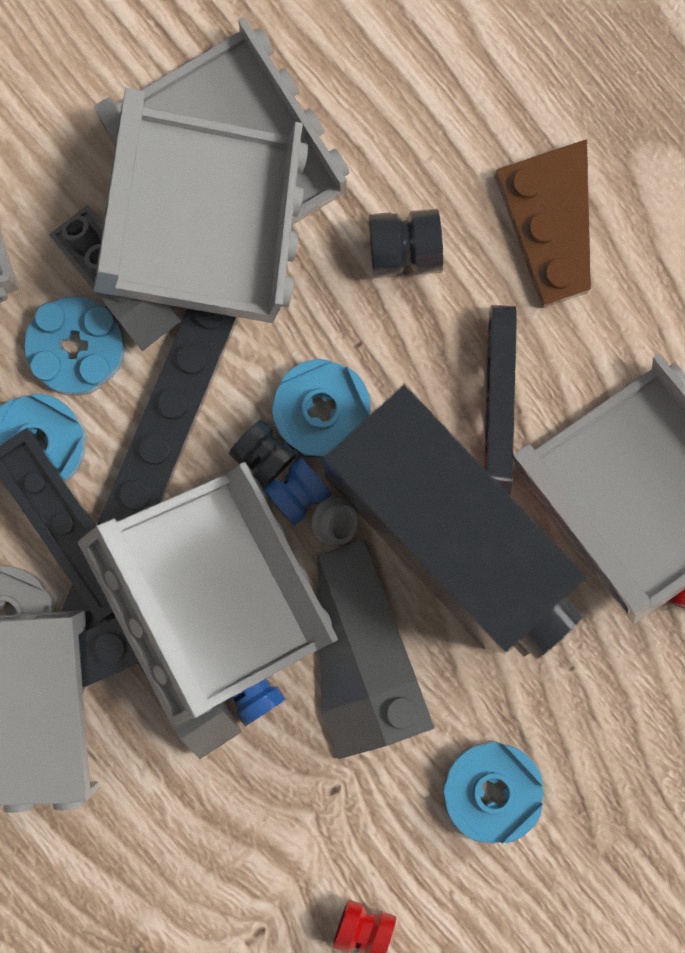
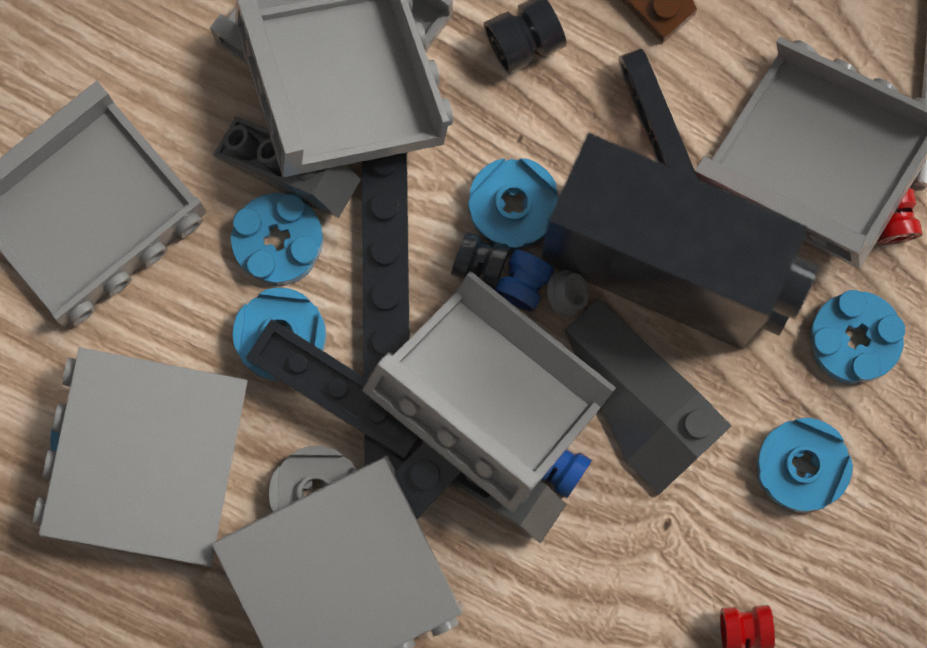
camera: 20 degrees left, 5 degrees down
none -> dark azure plate [810,290,905,384]

